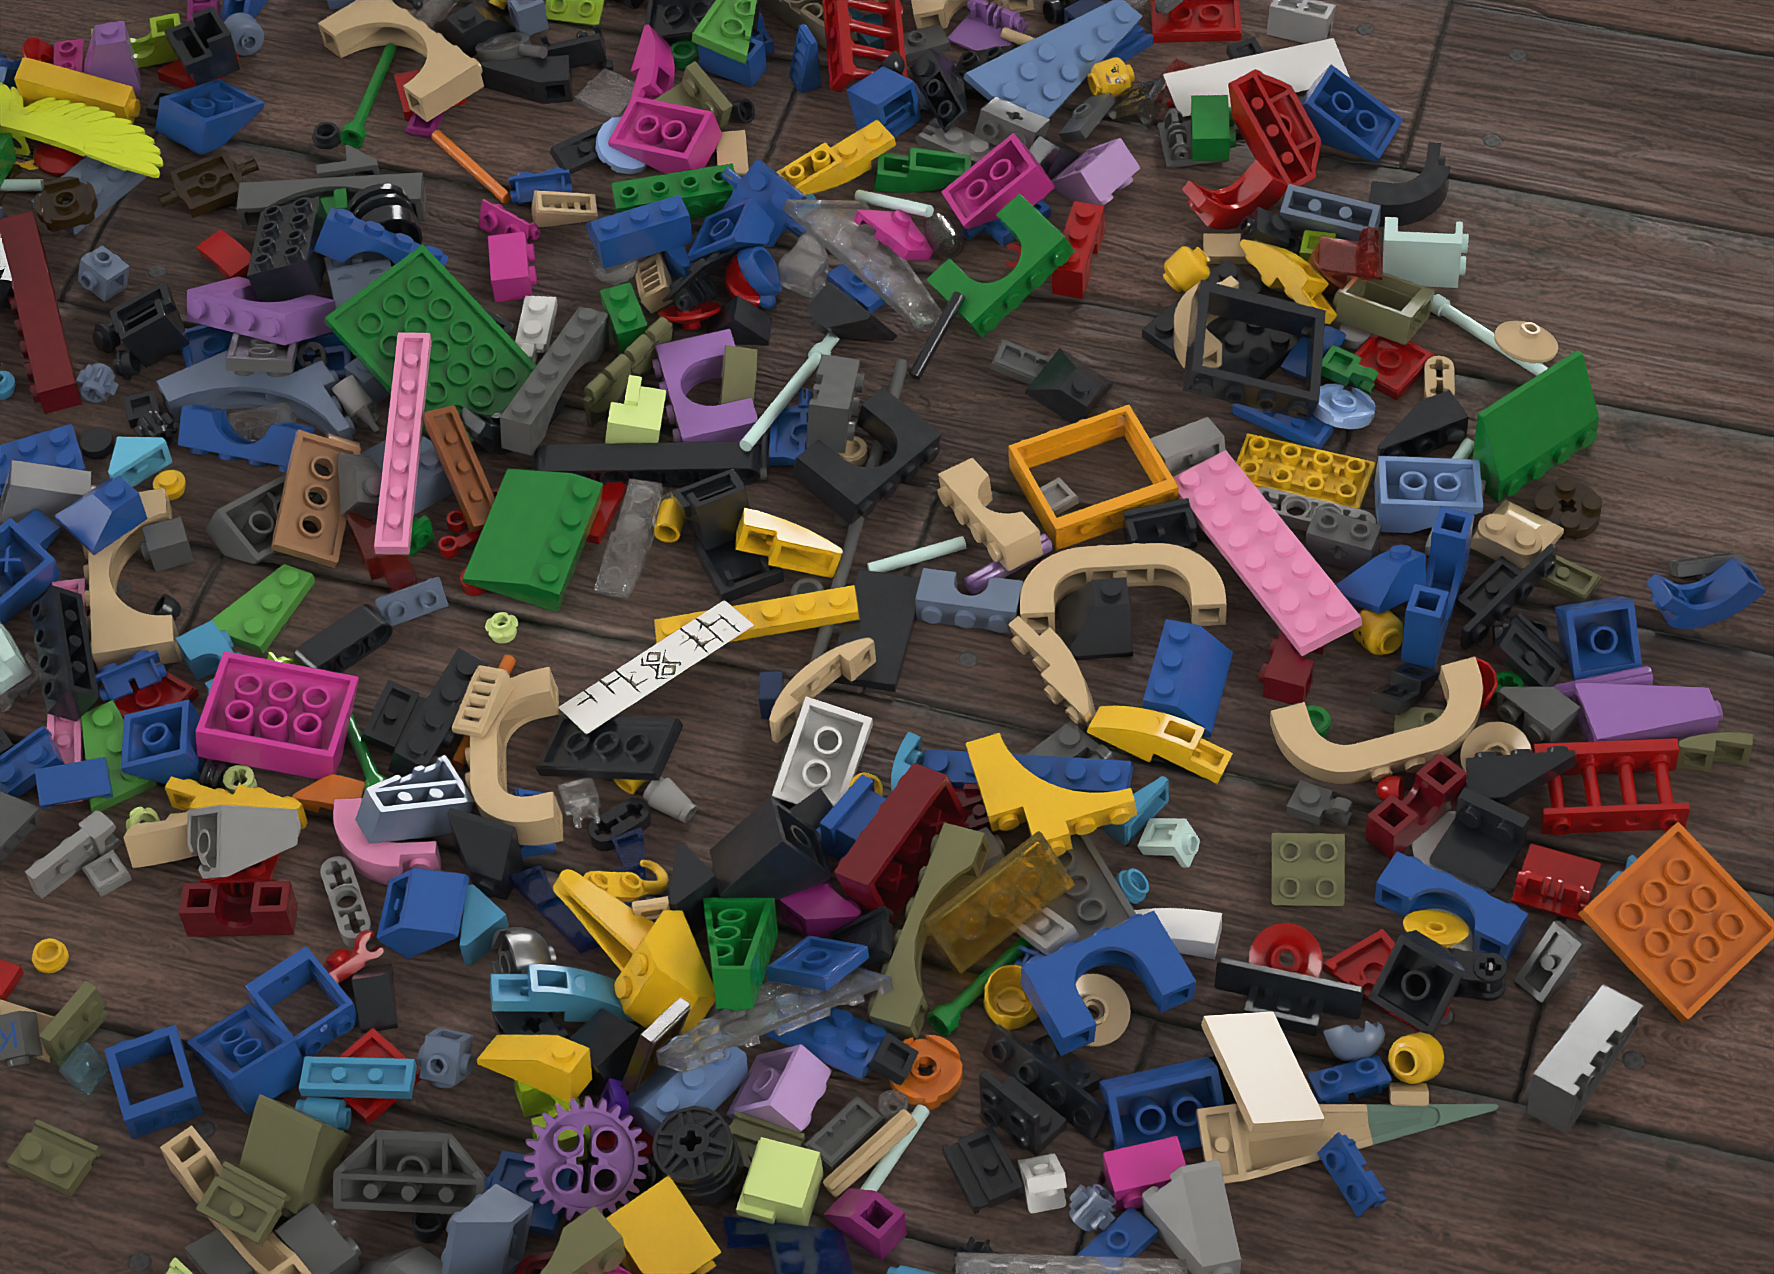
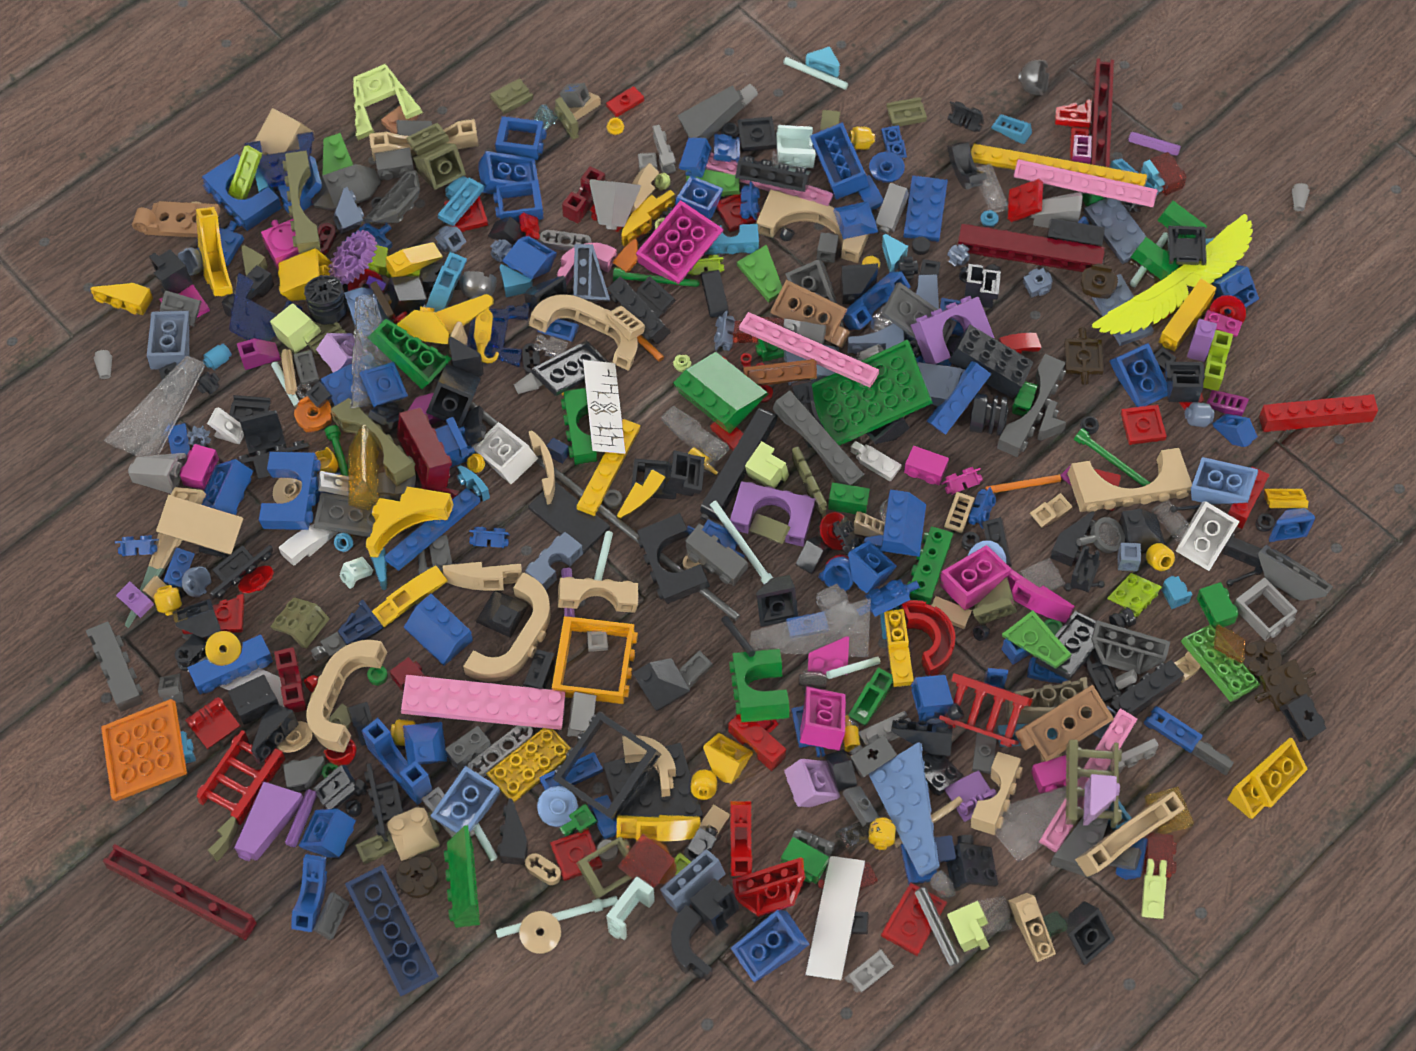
camera: 115 degrees right, 10 degrees up
none -> medium lavender plate [116,581,154,618]
none -> dark blue wing [338,599,382,645]
none -> dark blue slope [345,865,439,997]
none -> blue hinge [469,527,510,548]
none -> sand blue gear [490,239,512,262]
none -> green arch [561,388,597,465]
none -> black plate [690,879,740,936]
none -> yellow slope [703,733,753,784]
none -> black slope [840,263,879,305]
none -> red brick [900,600,955,676]
none -> black bush [961,532,979,551]
none -> tan slope [1030,493,1073,528]
none -> red plate [1121,405,1167,445]

